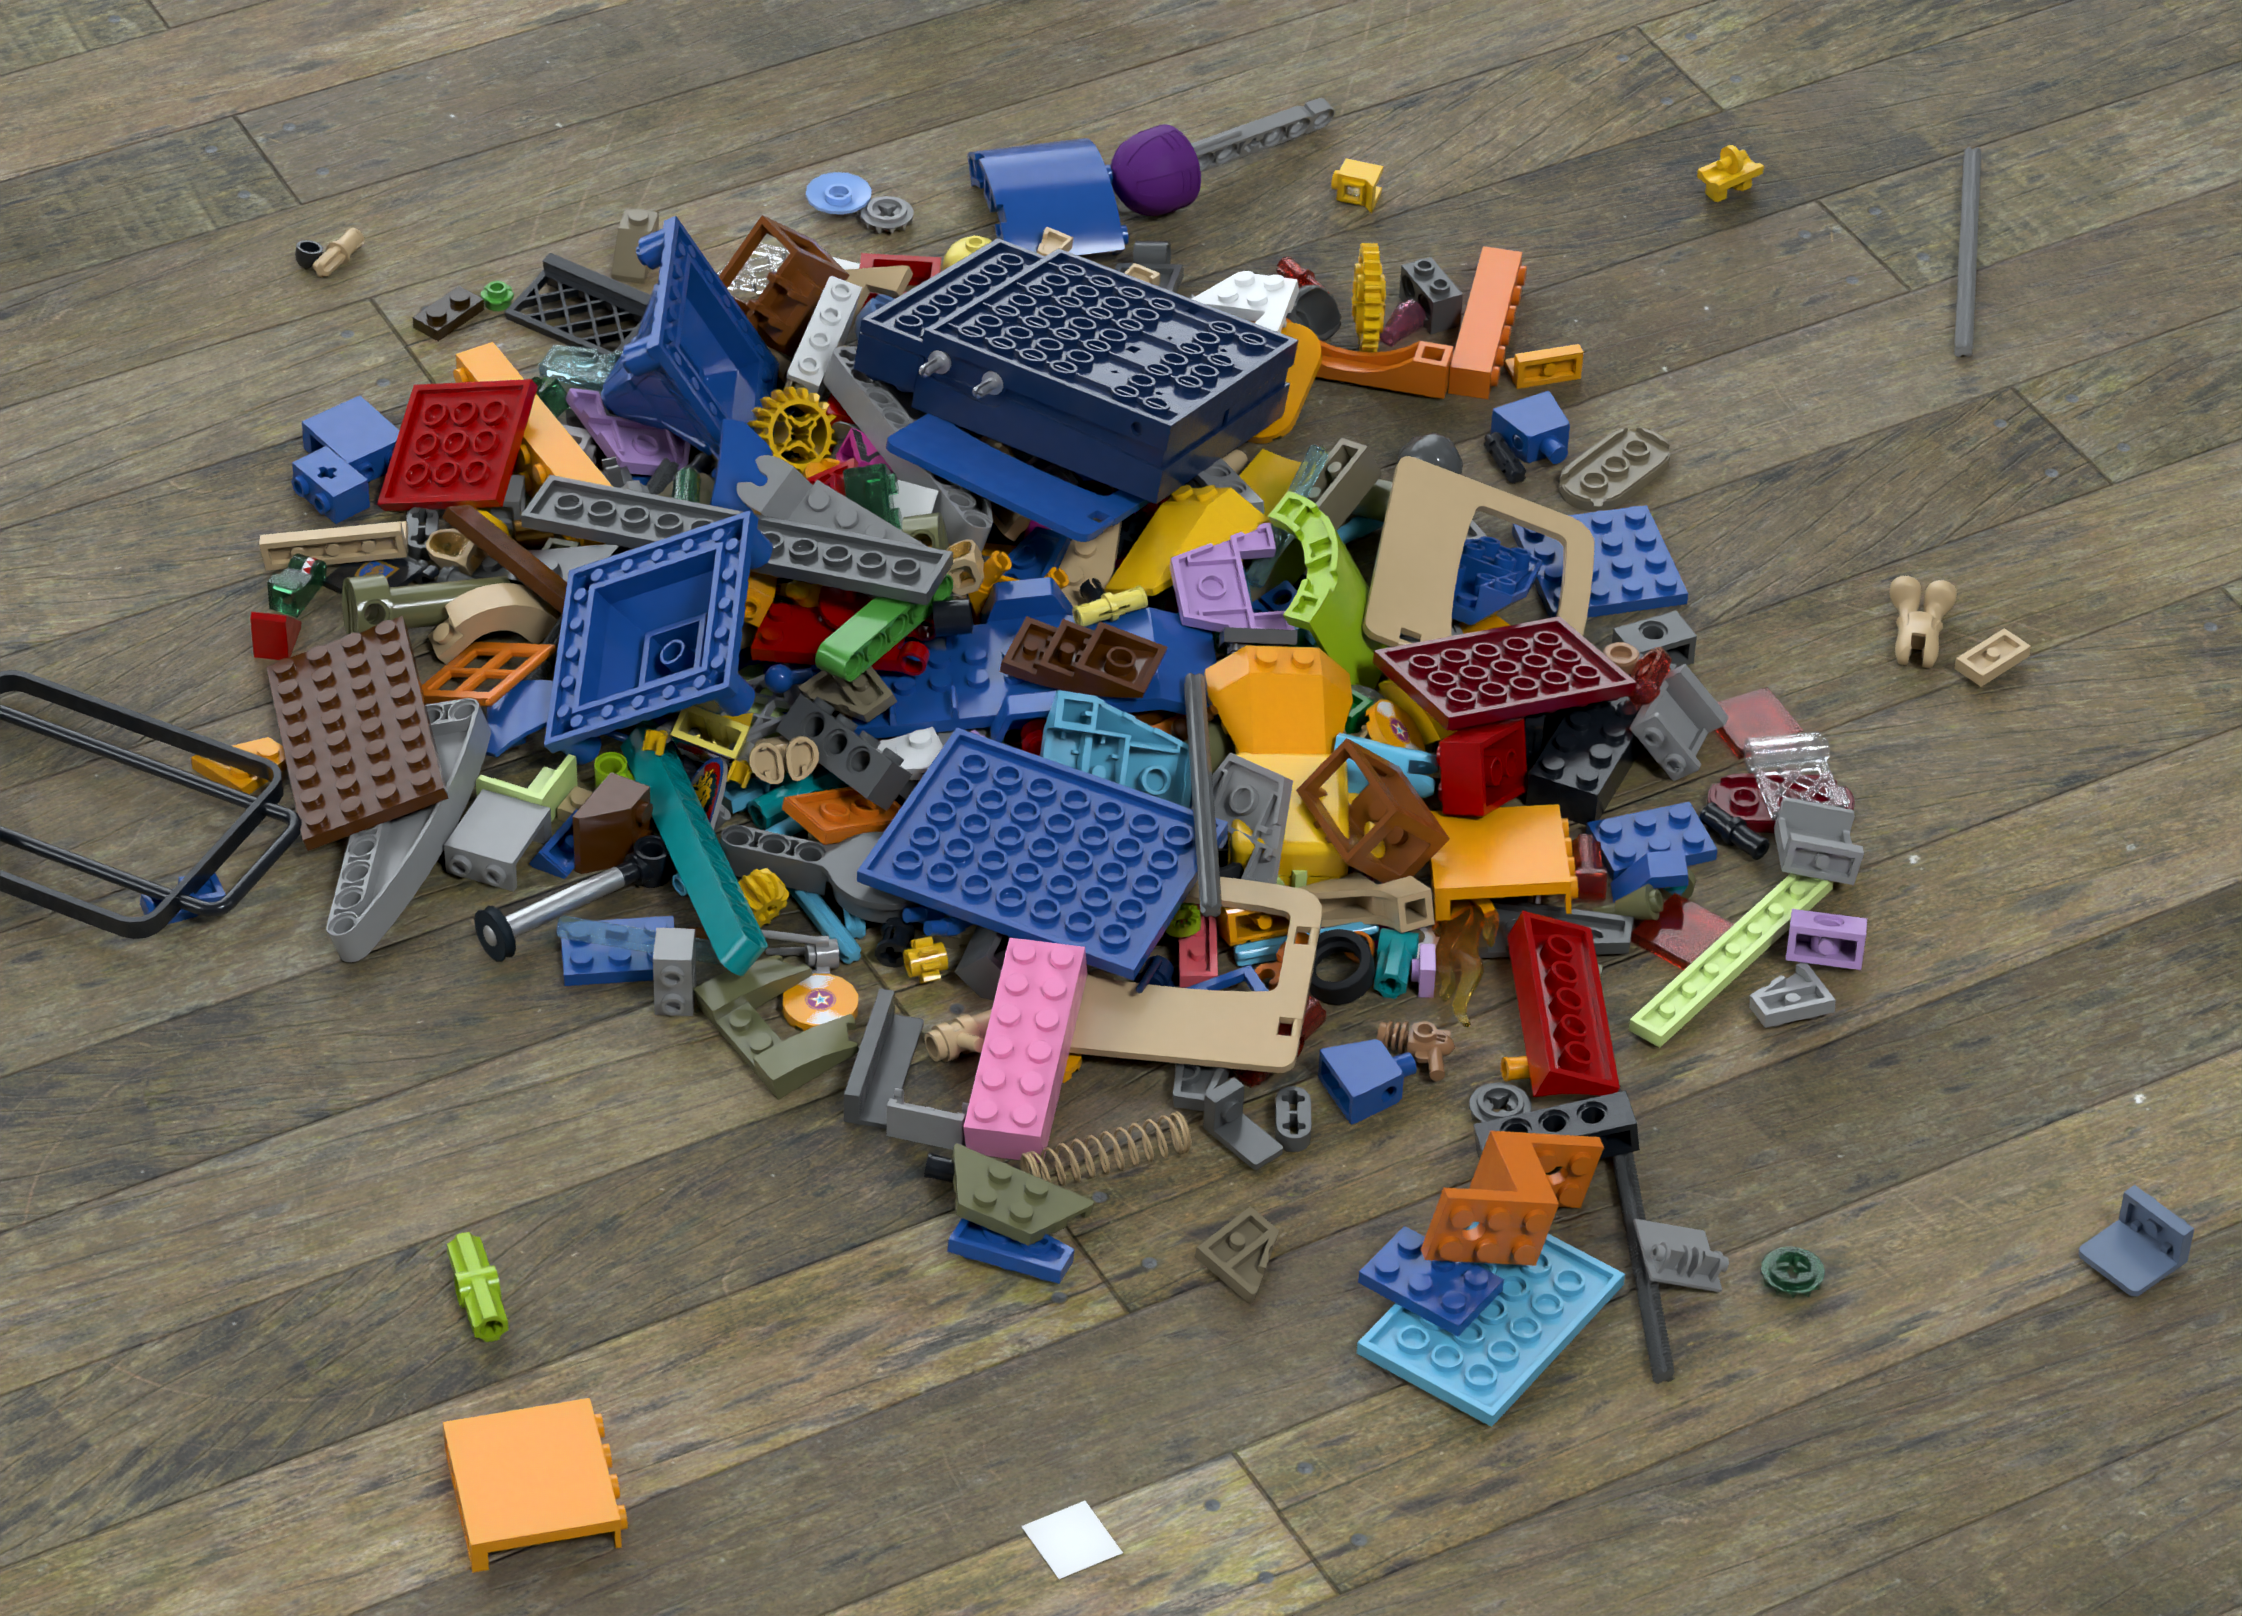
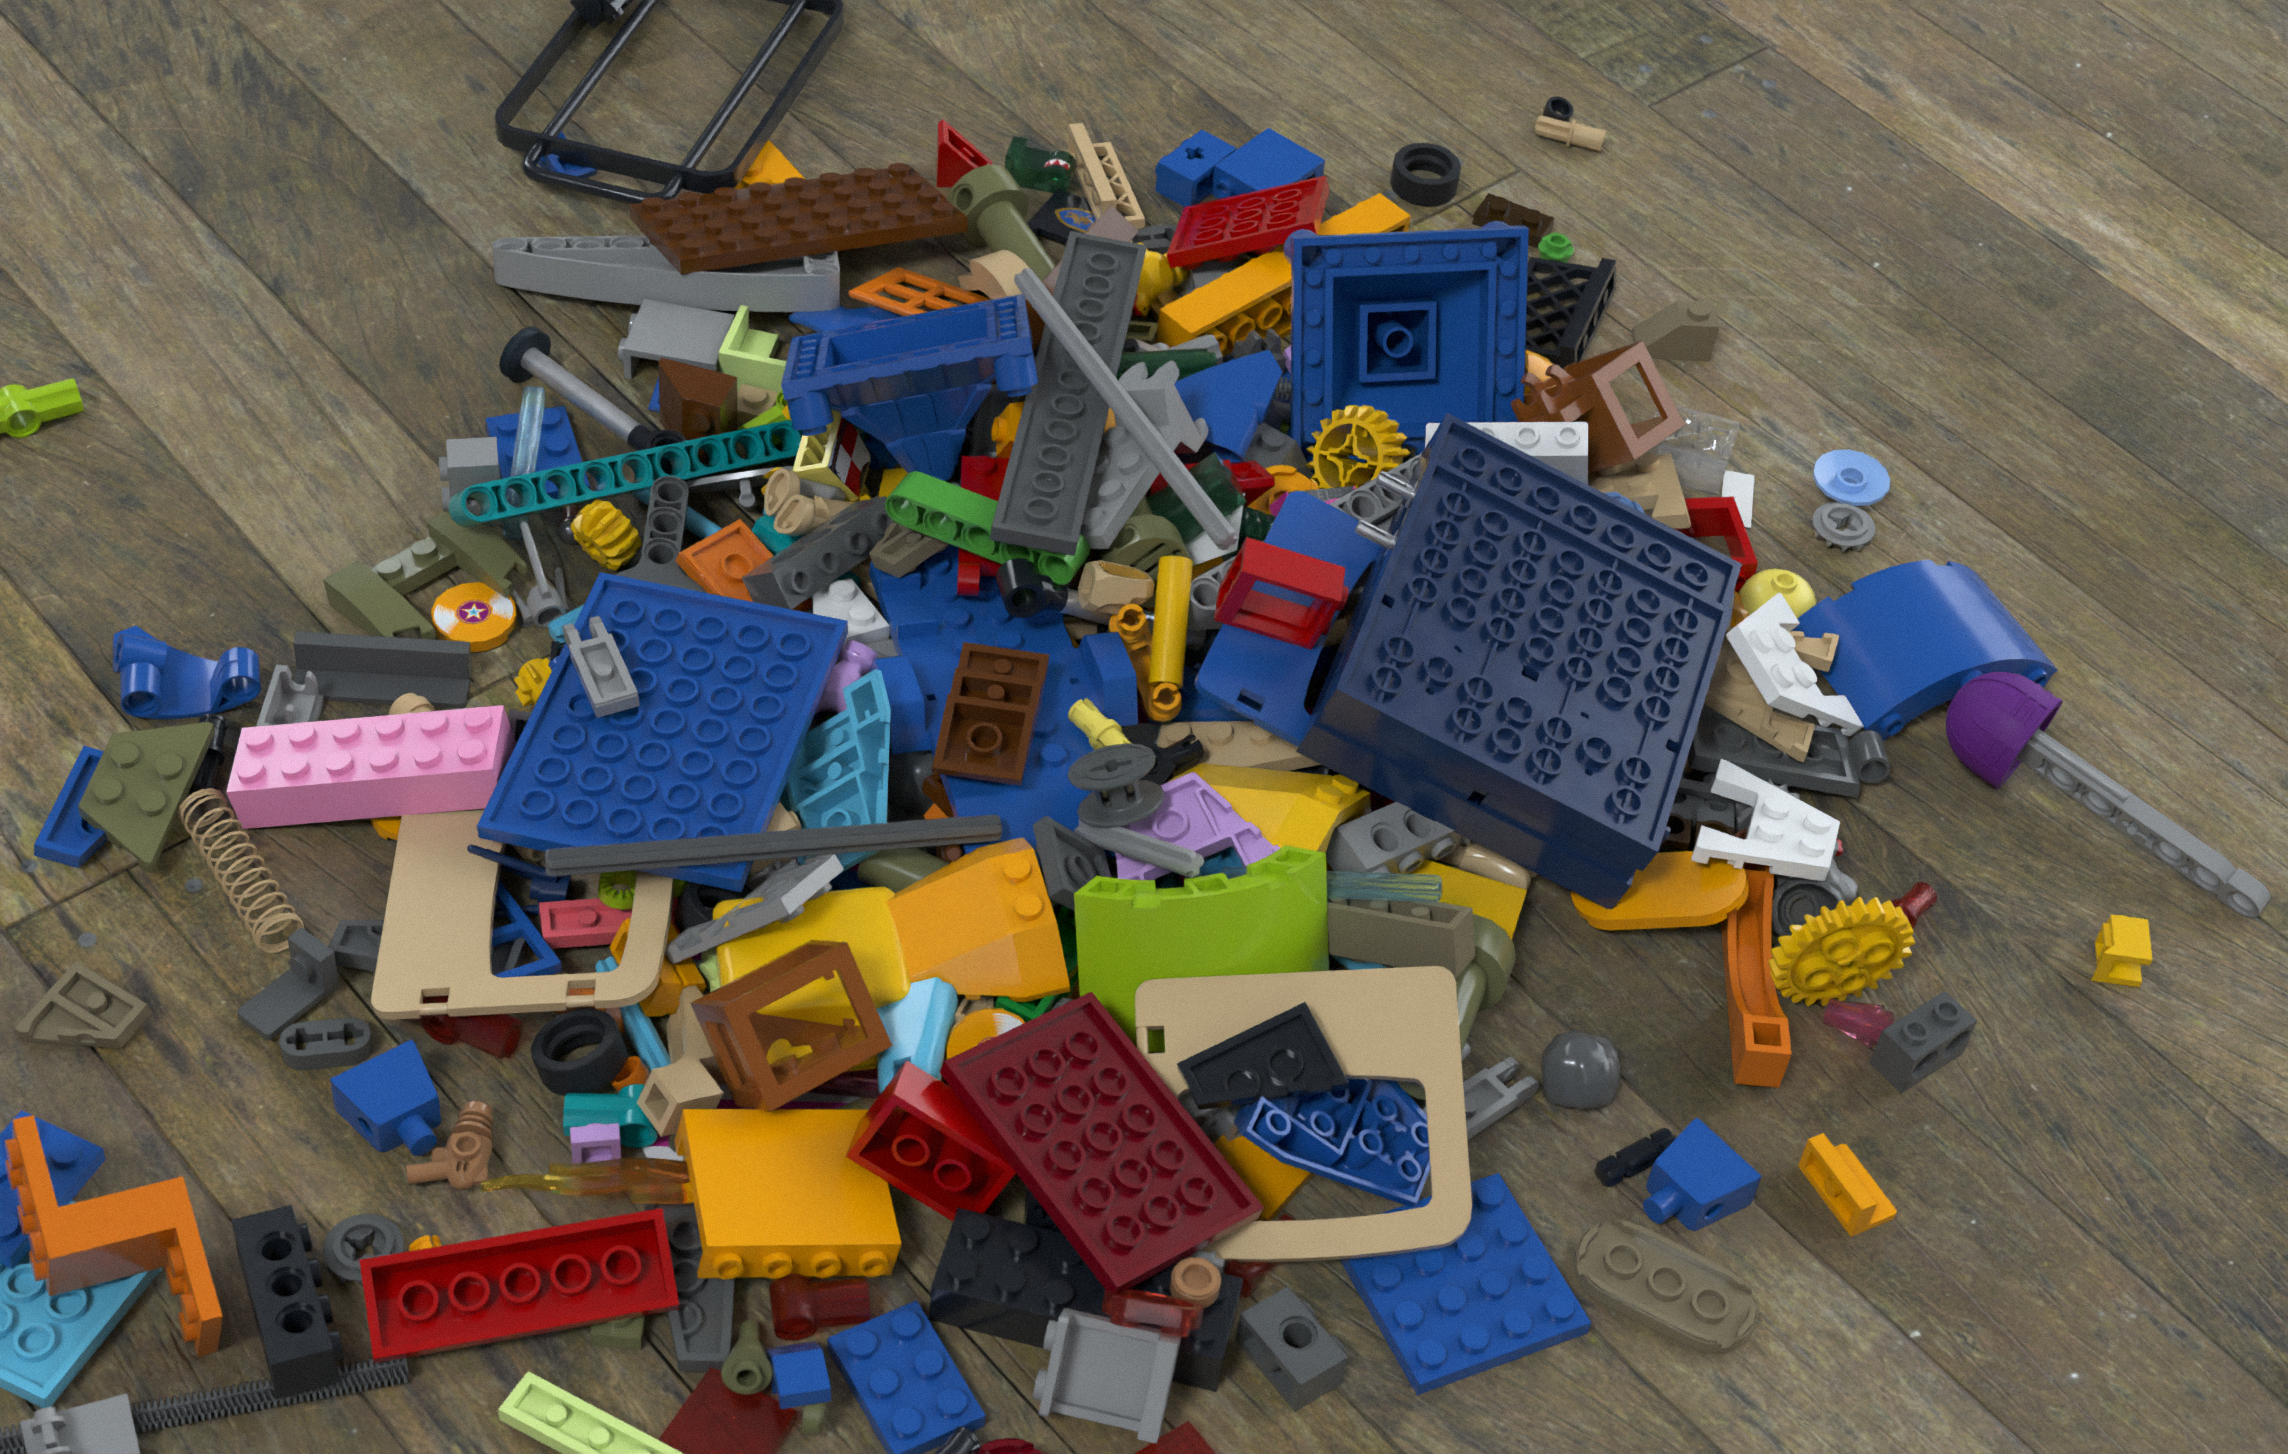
camera: 75 degrees right, 5 degrees up
brick [1448,246,1527,399] -> none
none -> blue panel [113,625,261,719]
none -> light grey hinge [563,616,640,718]
none -> light grey axle [1014,268,1238,550]
none -> dark grey piece [1067,743,1165,828]
none -> light grey axle [1074,819,1204,878]
none -> yellow piece [1148,556,1193,689]
none -> black wing [1177,1002,1349,1110]
none -> red window [1214,537,1349,650]
none -> black tyre [1390,143,1461,207]
none -> white wing [1725,593,1864,736]

